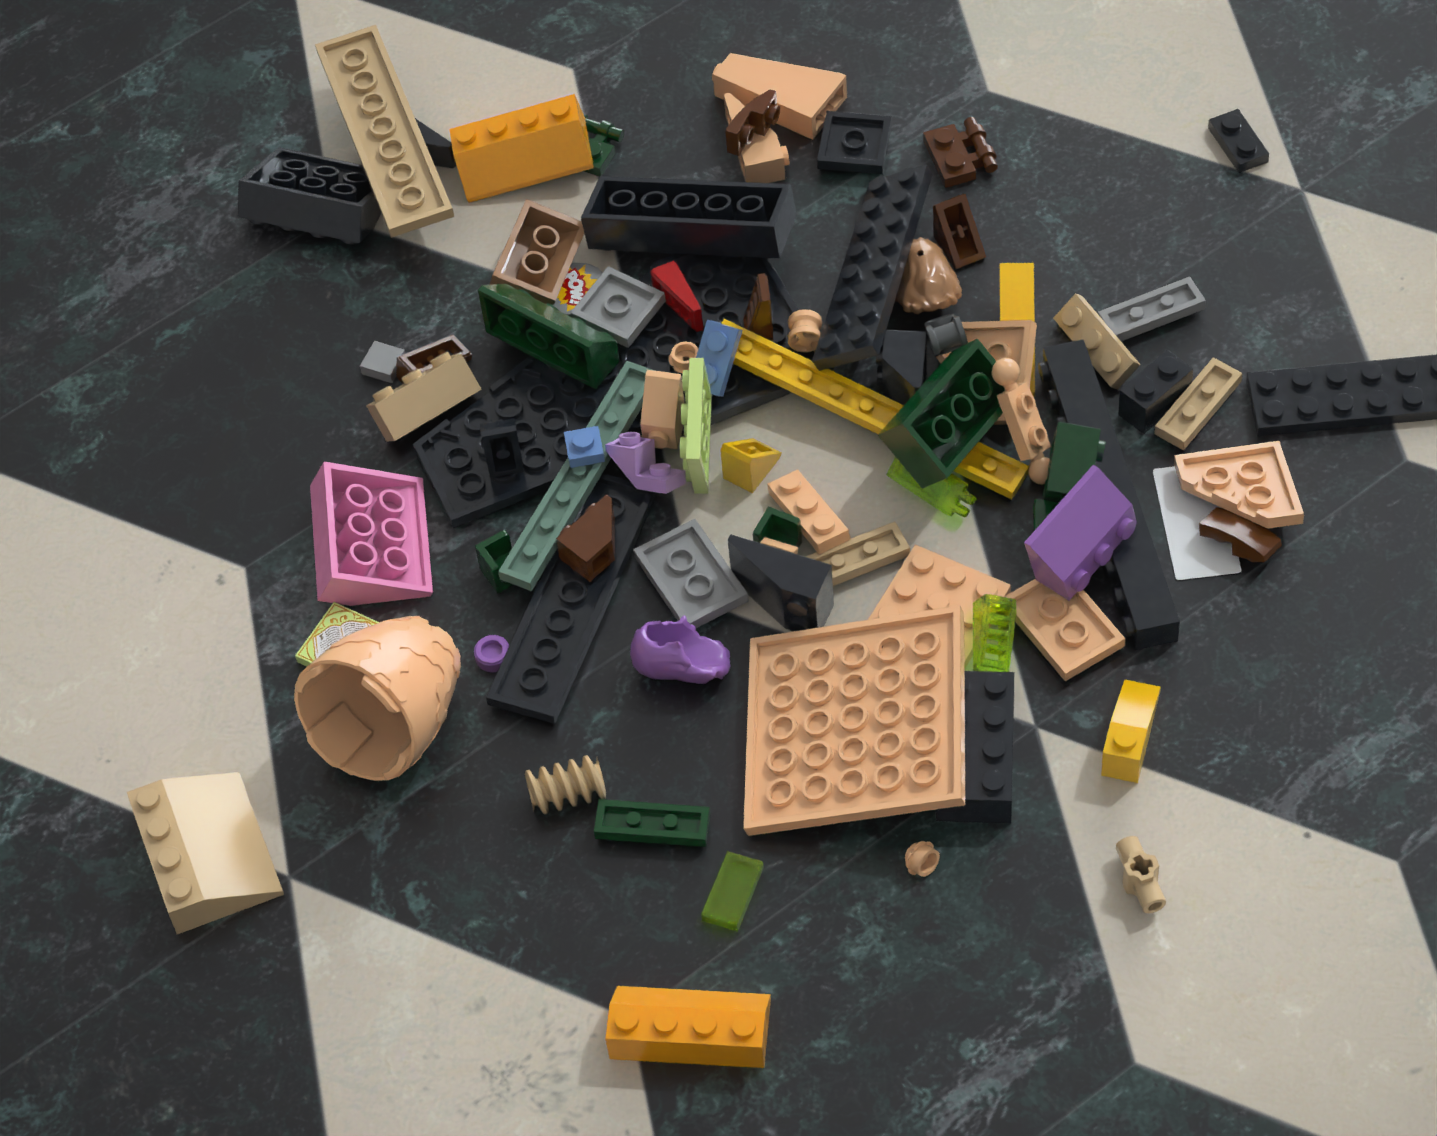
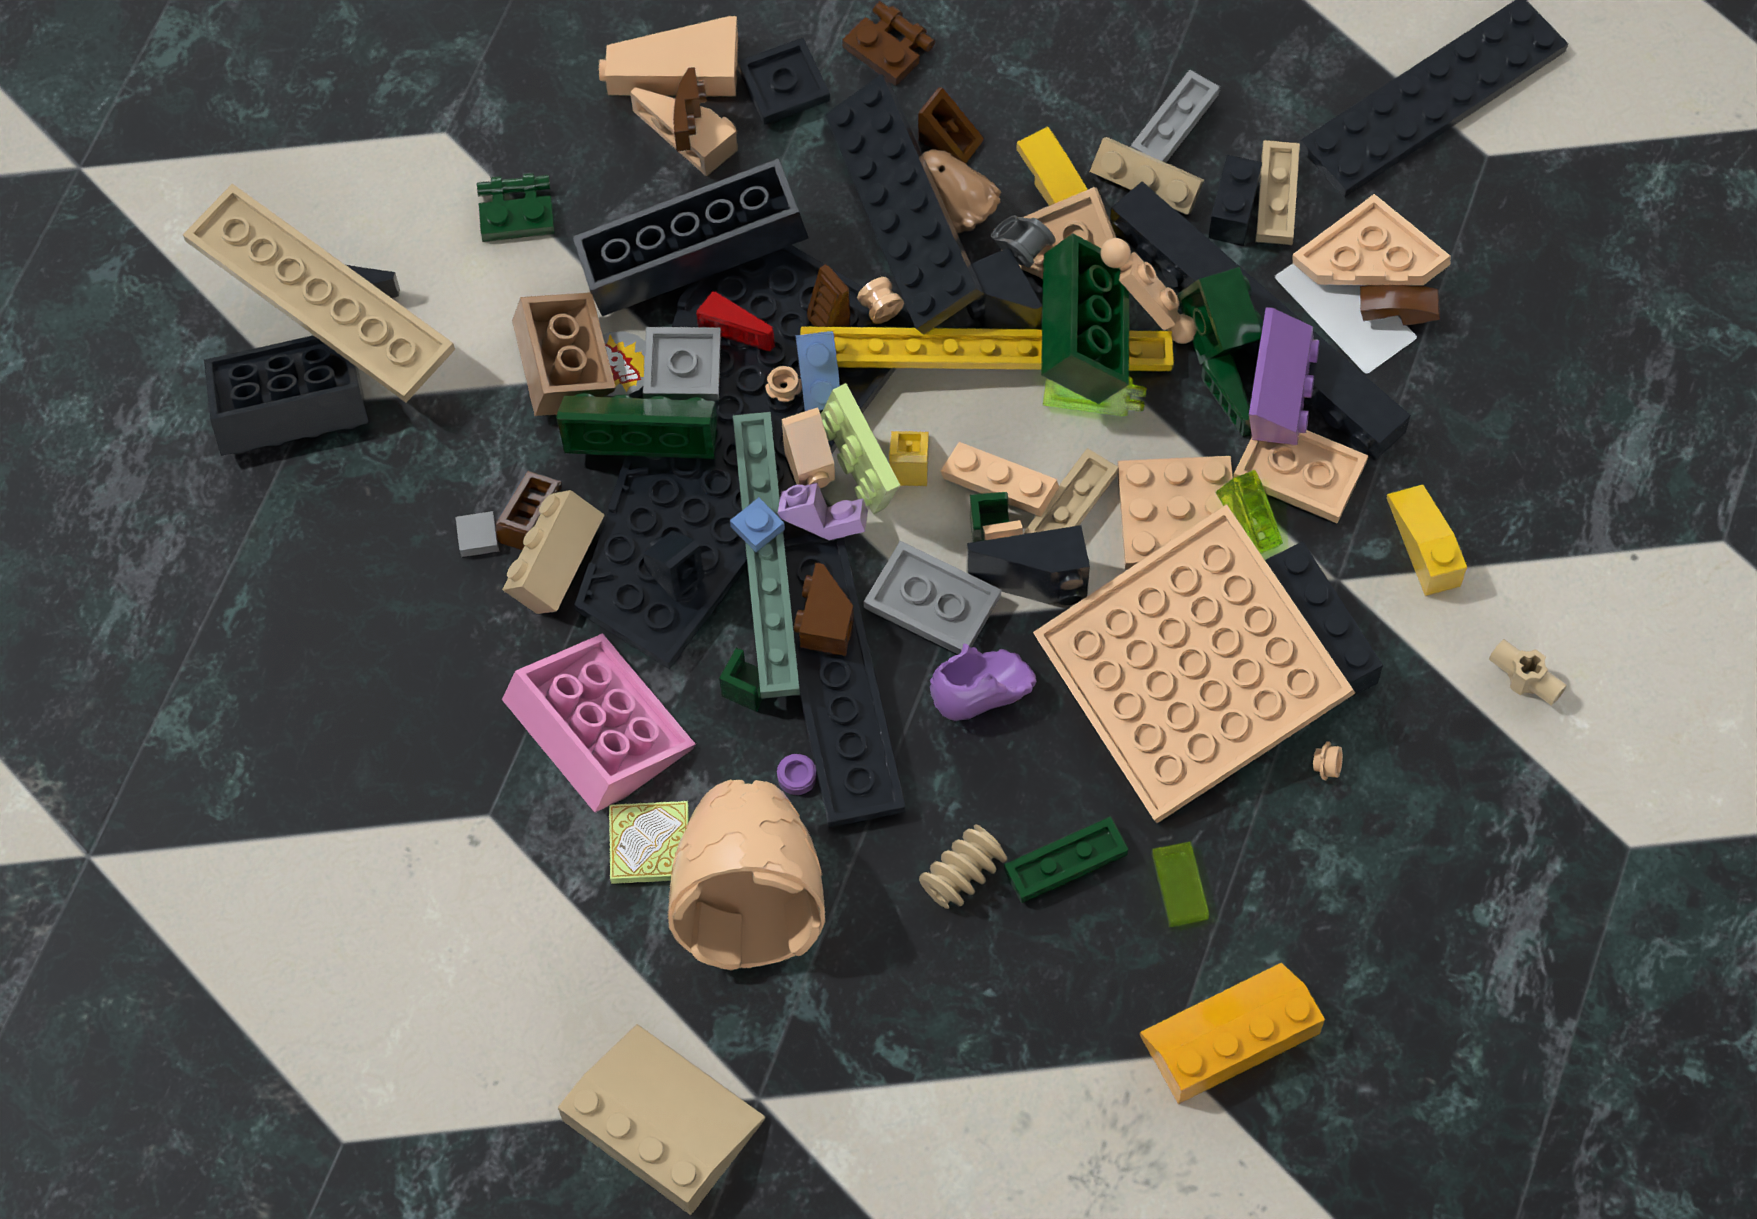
camera: 35 degrees left, 10 degrees up
light orange slope [449,94,594,203] -> none

